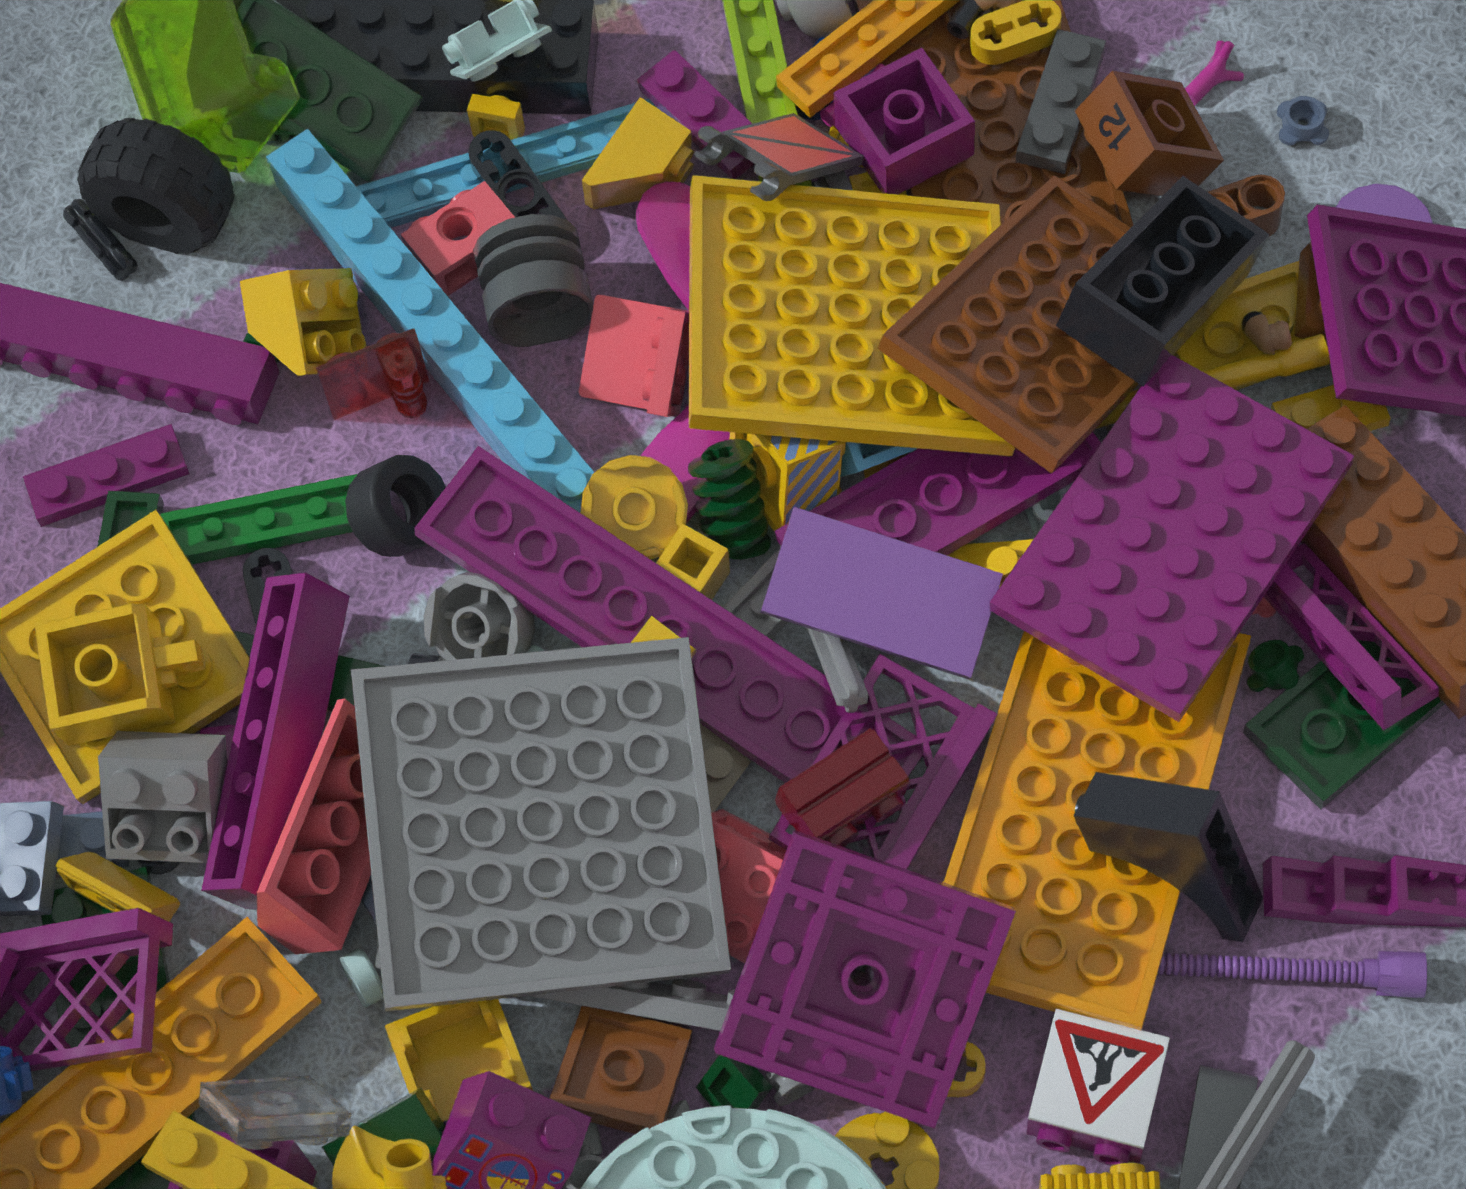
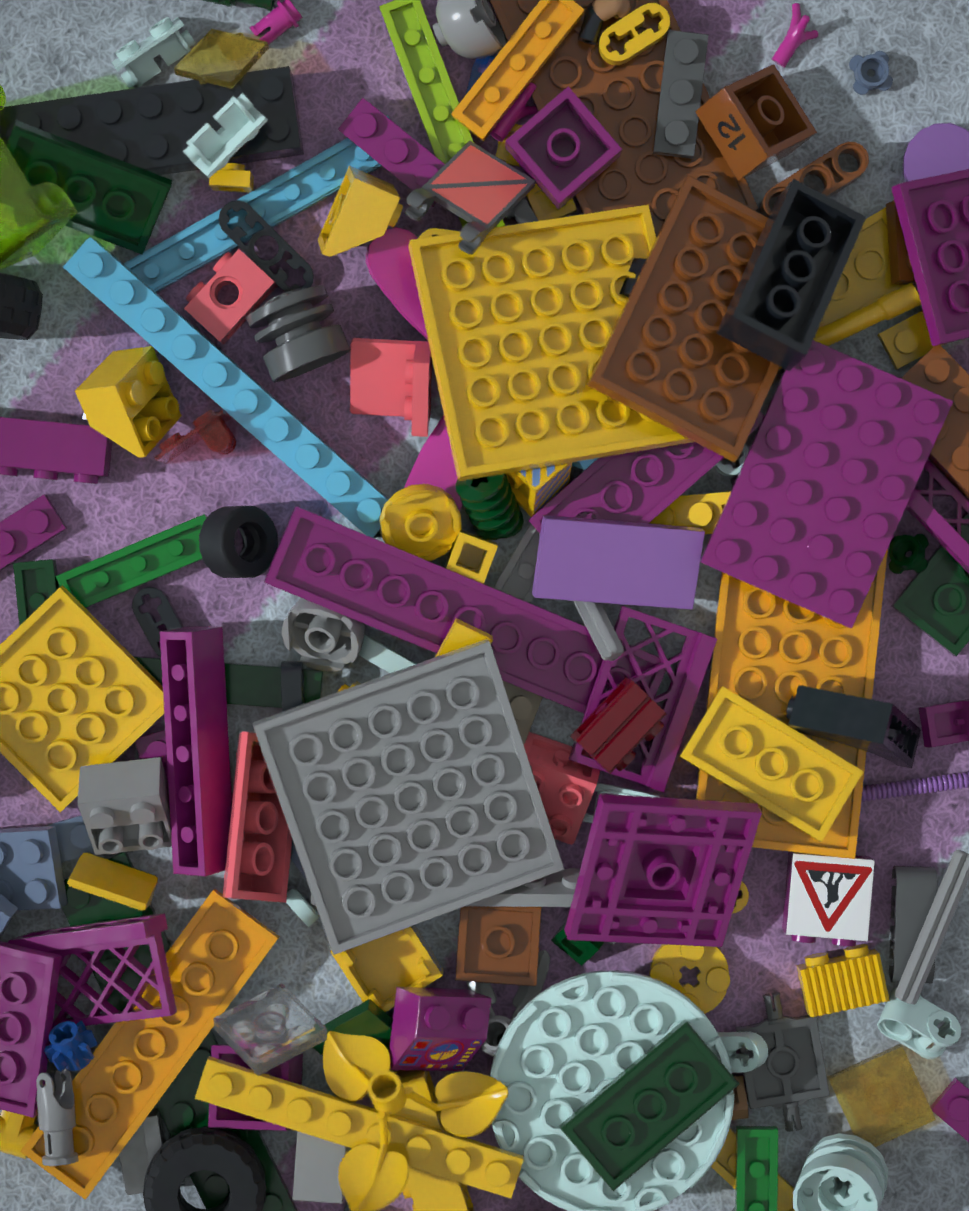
camera: 15 degrees left, 25 degrees up
yellow hinge [35,603,206,746] -> none
medium nougat arm [1241,311,1292,355] -> none
none -> yellow plate [679,686,864,842]

